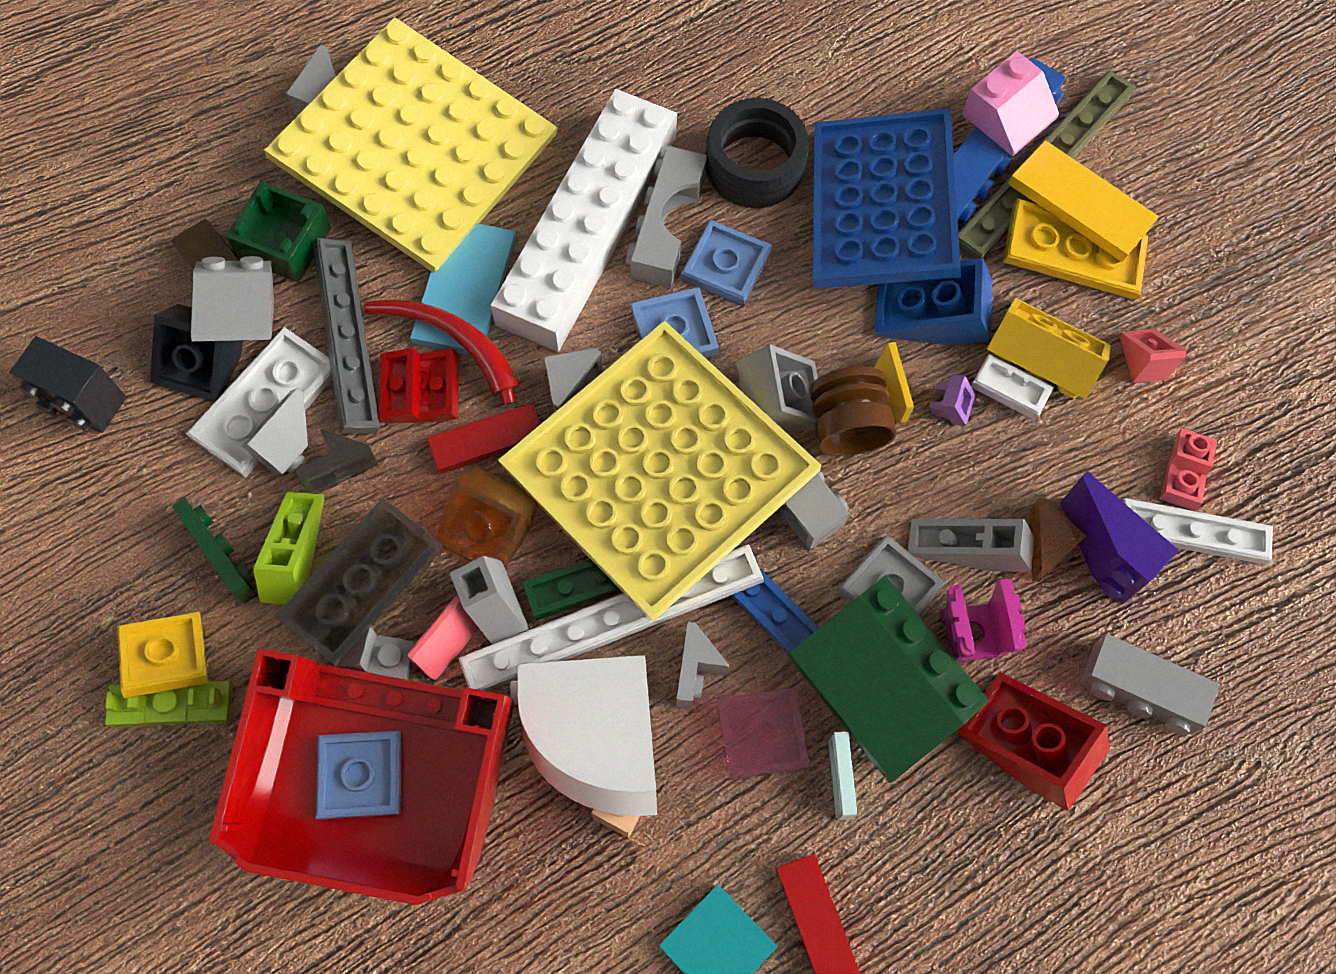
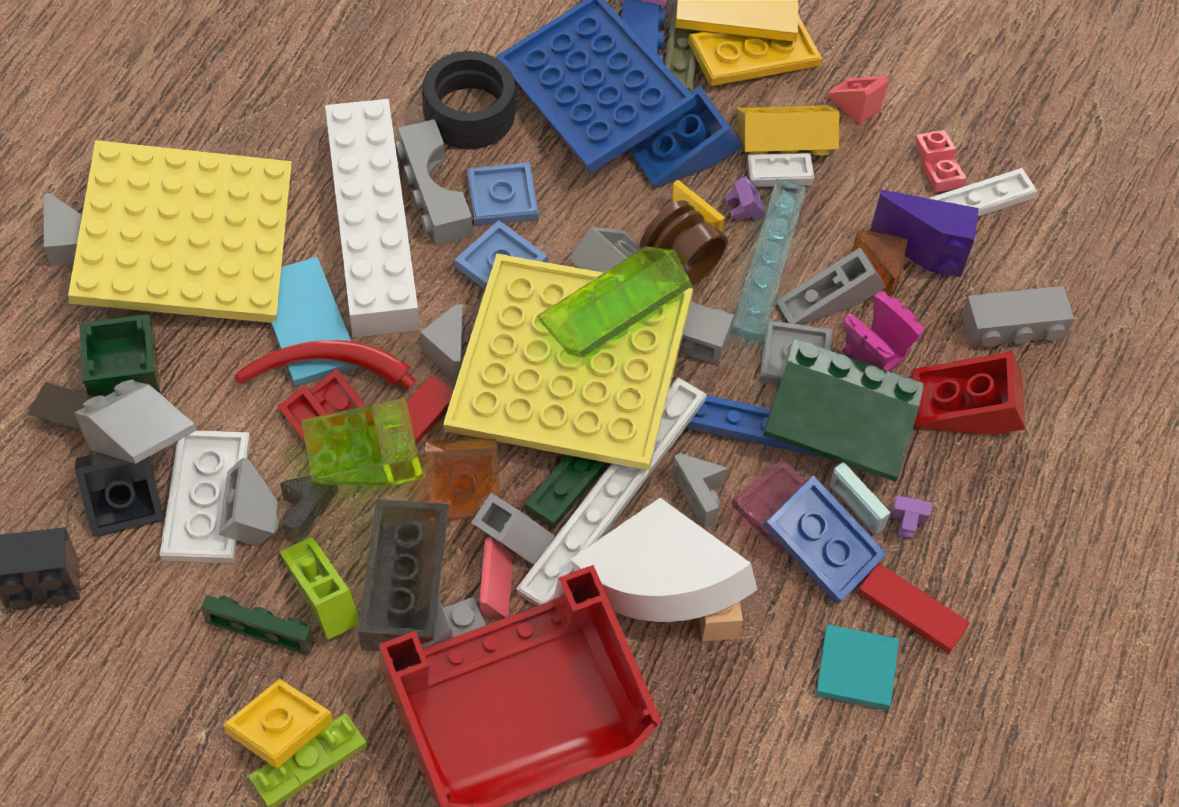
camera: 35 degrees left, 10 degrees down
dark grey tile [313,238,380,434] -> none
medium blue tile [316,731,401,820] -> none
none -> clear neon green slope [301,397,424,486]
none -> clear neon green slope [537,246,692,358]
none -> clear light blue plate [730,178,807,343]
none -> plate [762,475,887,604]
none -> medium lavender tile [889,495,932,539]

